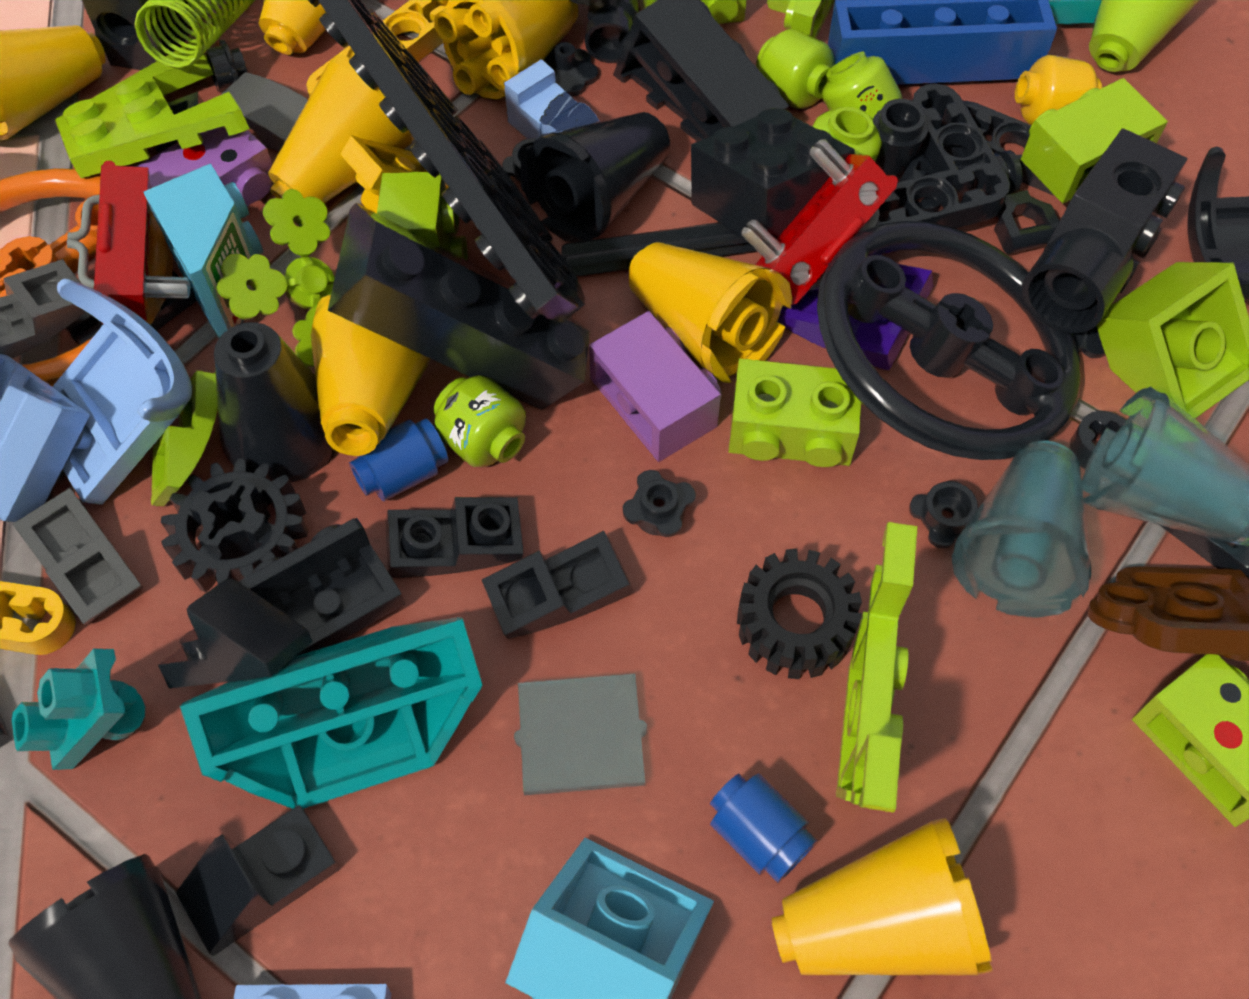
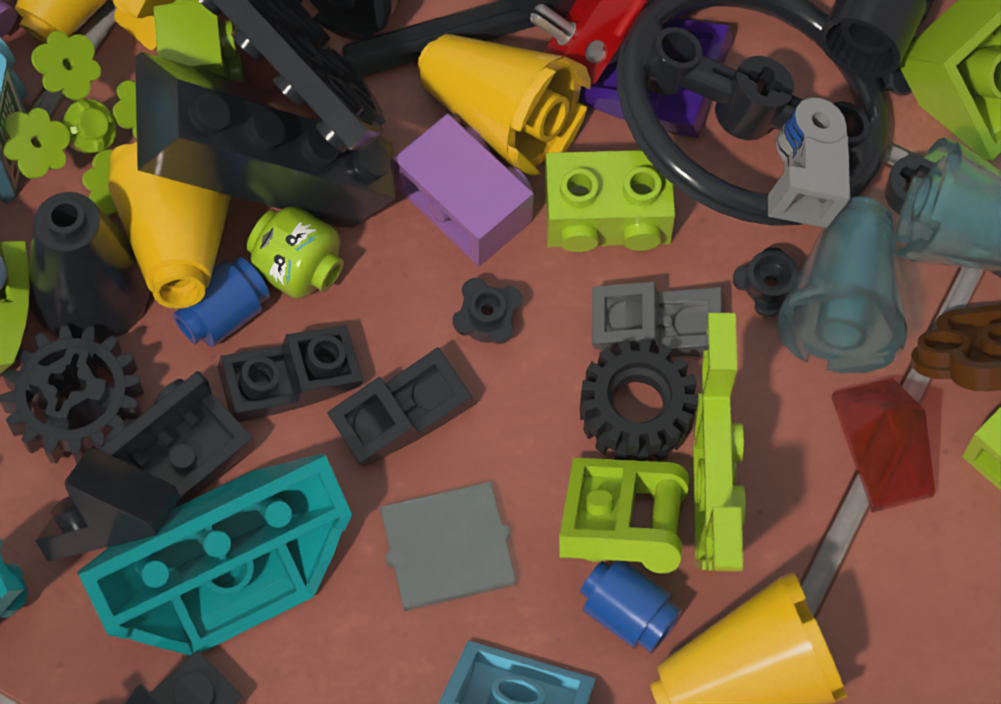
camera: 10 degrees left, 5 degrees up
none -> lime plate [559,458,690,574]
none -> dark grey slope [592,282,725,356]
none -> light grey leg [768,97,850,228]
none -> clear red slope [831,377,935,513]

